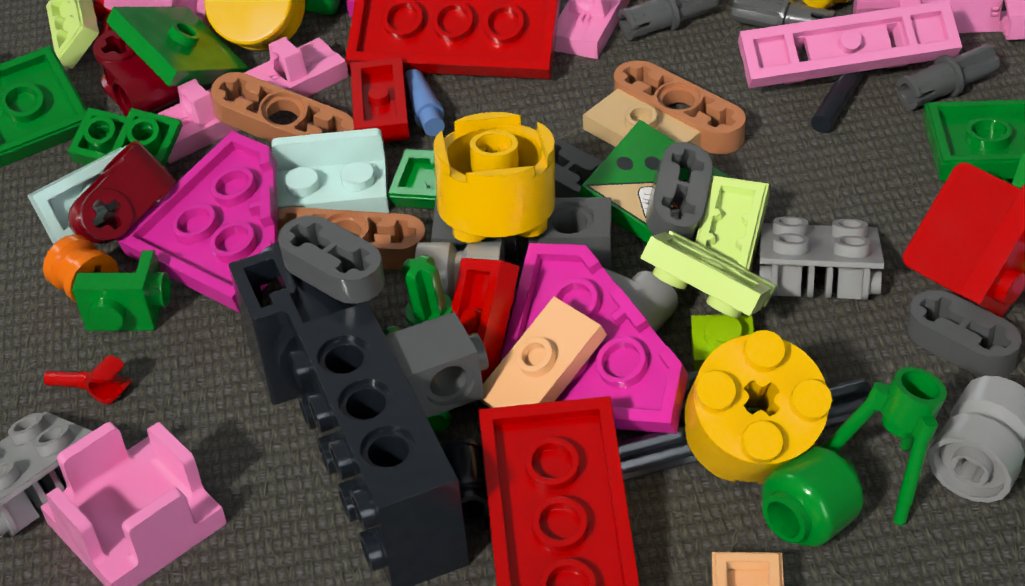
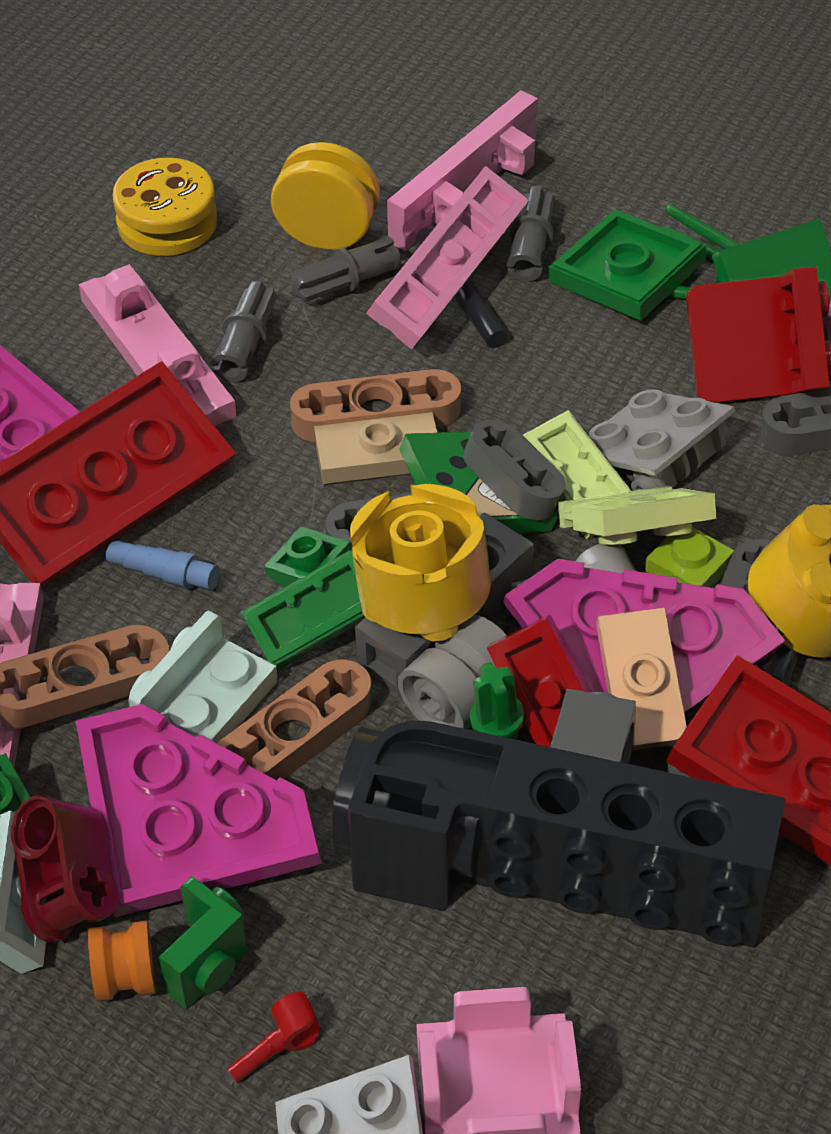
camera: 55 degrees left, 5 degrees up
dark grey beam [278,215,385,304] -> none
red plate [350,57,410,144] -> none

